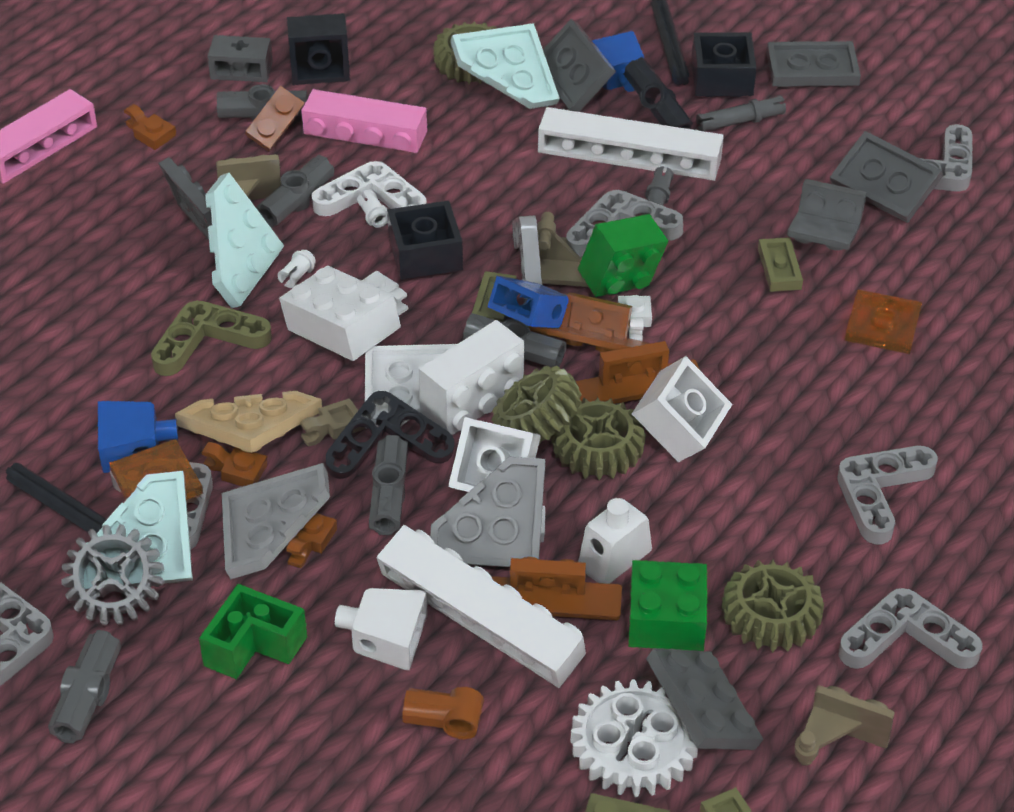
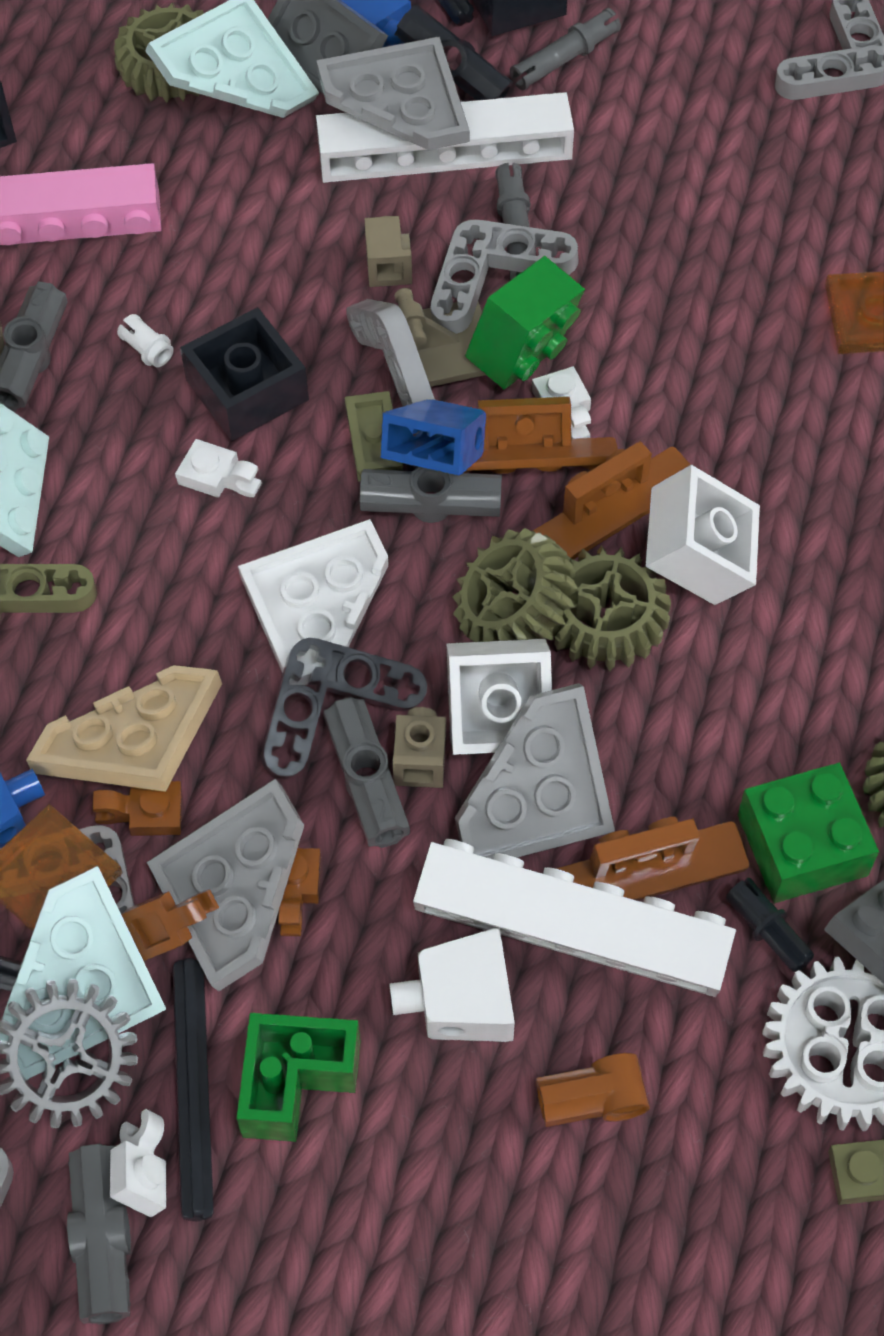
camera: 20 degrees left, 15 degrees up
white pin [278,250,316,288] -> none
white brick [279,265,401,361] -> none
dark tan plate [301,398,365,446] -> none
white beam [312,161,426,216] -> none
white brick [419,320,524,435] -> none
white torso [578,498,652,584] -> none
olive plate [758,237,803,292] -> none
dark grey bracket [787,179,867,250] -> none
dark grey plate [830,131,943,223] -> none
none -> white plate [110,1109,166,1217]
none -> dark orange plate [121,889,219,961]
none -> black axle [173,958,214,1222]
none -> light grey plate [316,37,470,150]
none -> dark tan brick [364,216,412,287]
none -> dark tan brick [393,707,446,788]
none -> black axle [726,877,814,972]

